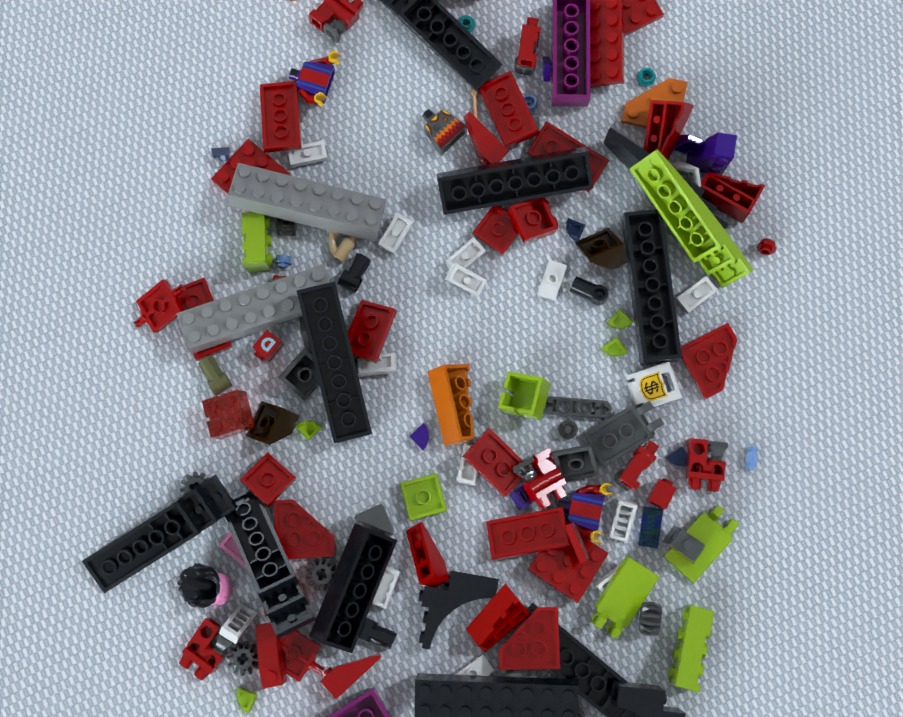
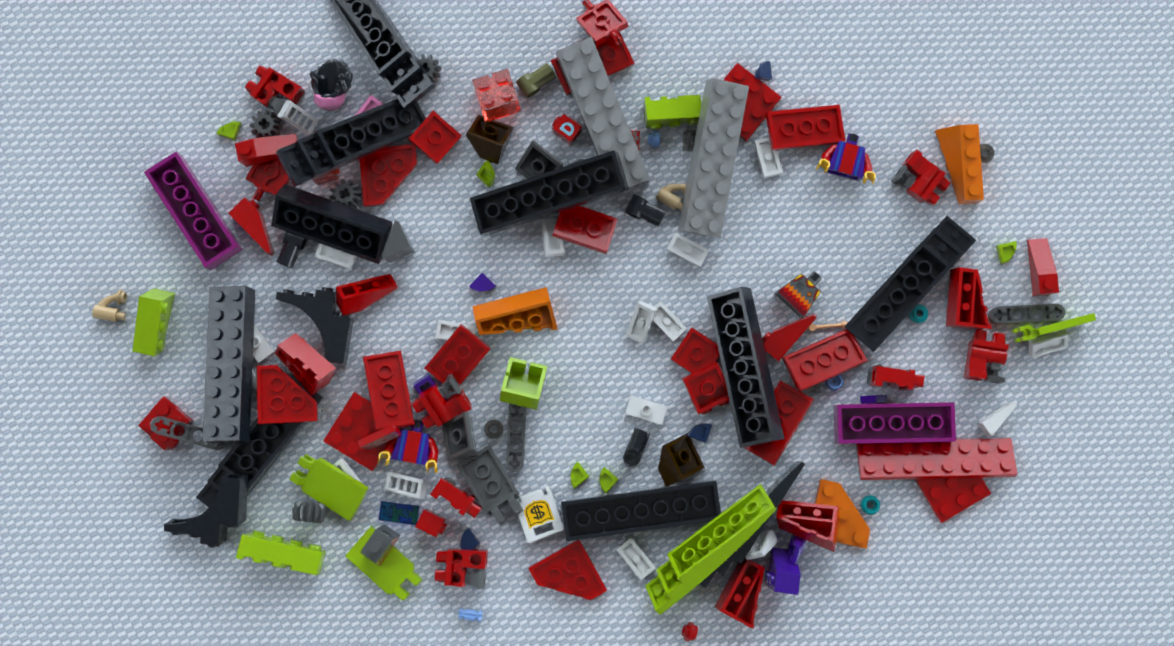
camera: 90 degrees right, 5 degrees up
lime plate [400,473,447,521] -> none

